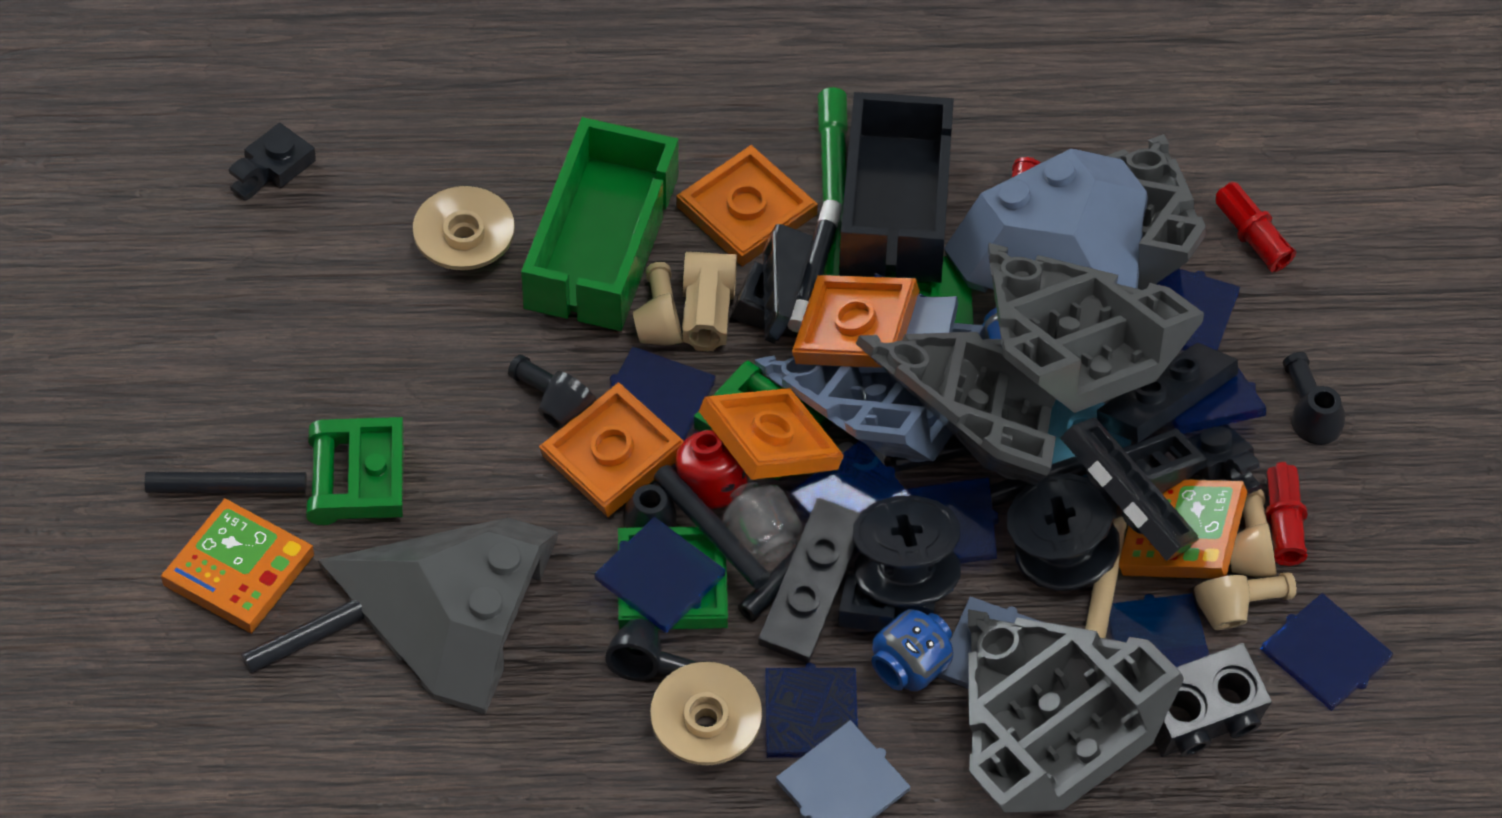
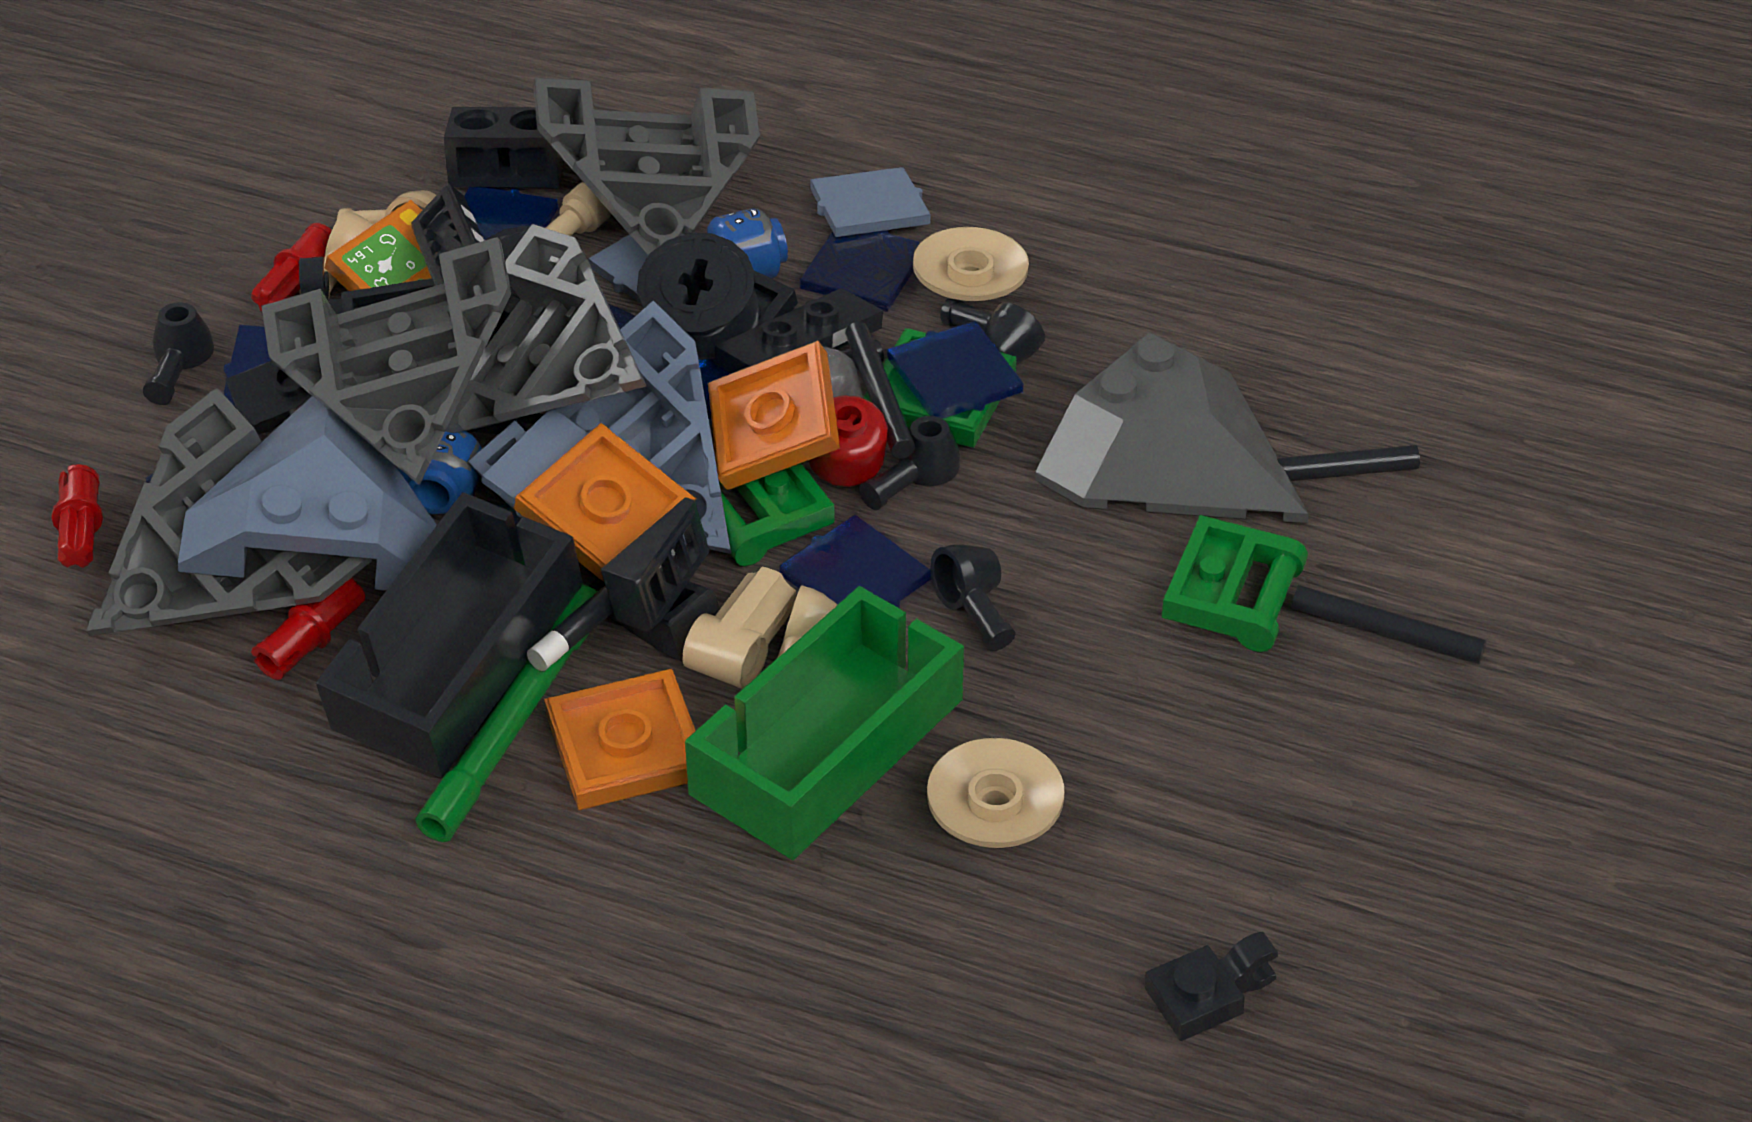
camera: 155 degrees left, 10 degrees down
orange tile [161,498,314,634] -> none
orange tile [539,382,683,517] -> none
clear blue piece [1261,593,1393,711] -> none

